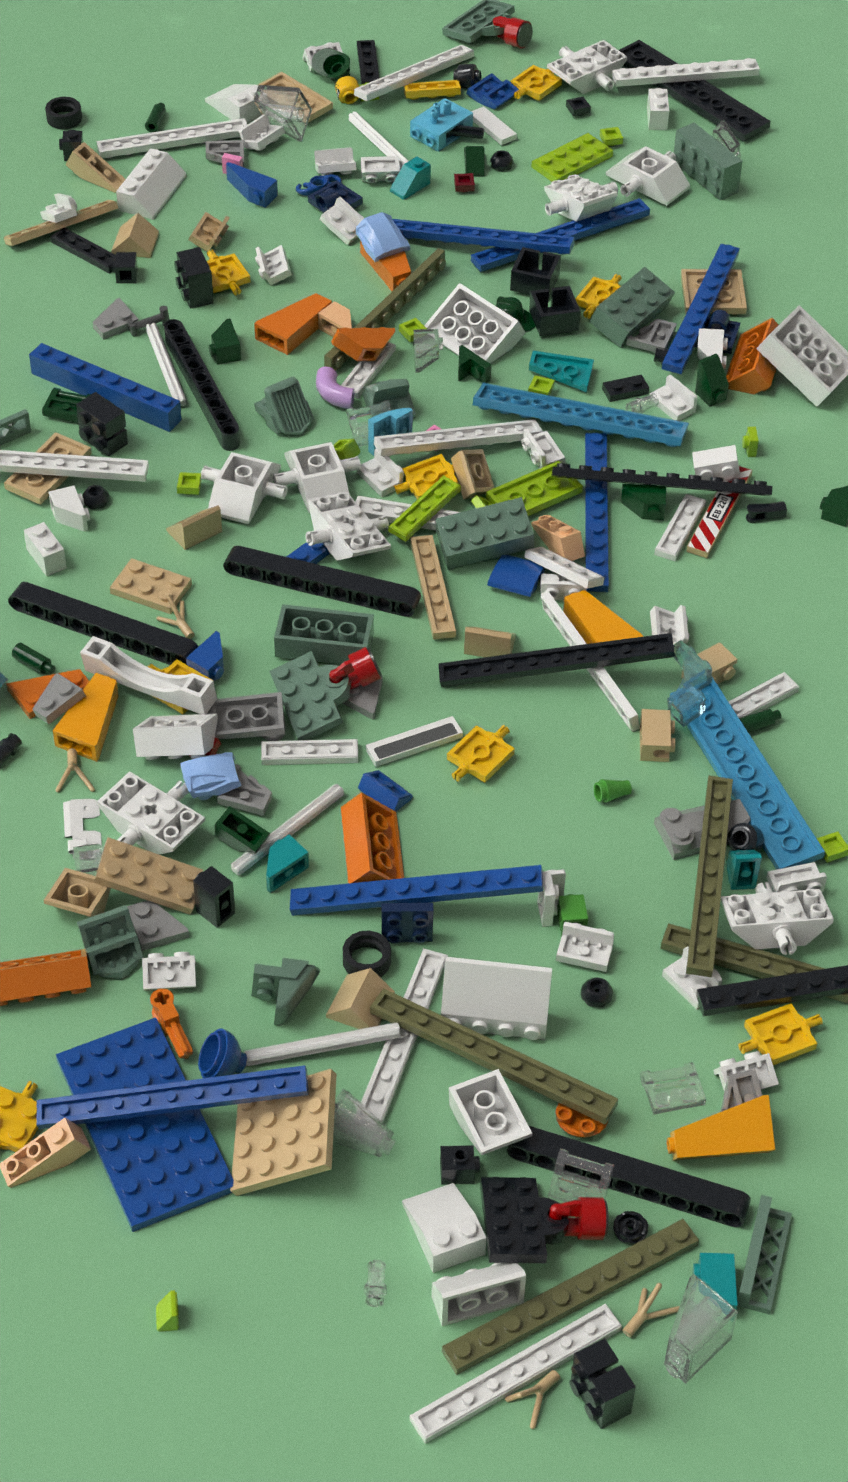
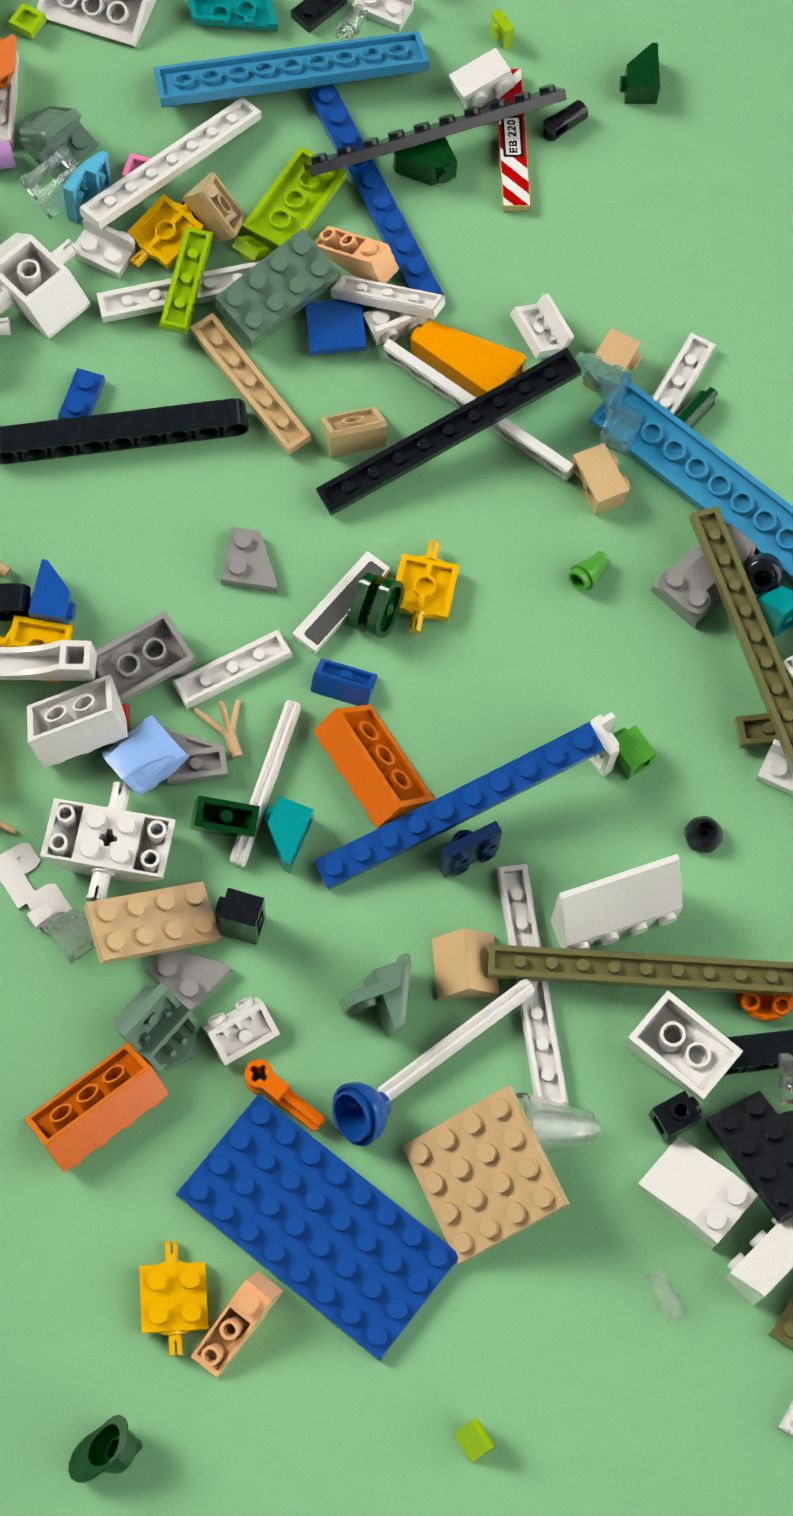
camera: 30 degrees left, 20 degrees up
blue plate [36,1065,309,1129] -> none
tan slope [44,868,111,917] -> none
sand green plate [269,647,382,741] -> none
sand green brick [274,604,374,664] -> none
white slope [305,491,391,561] -> none
lime slope [333,439,360,460] -> none
black tyre [342,930,391,978] -> none
clear slope [413,329,443,373] -> none
dark green slope [458,345,492,383] -> none
white bracket [521,429,565,468] -> none
lime plate [528,375,555,396] -> none
white bracket [556,922,614,972] -> none
white tile [654,494,706,561] -> none
none -> tan plant [193,699,243,759]
none -> dark green brick [347,572,405,638]

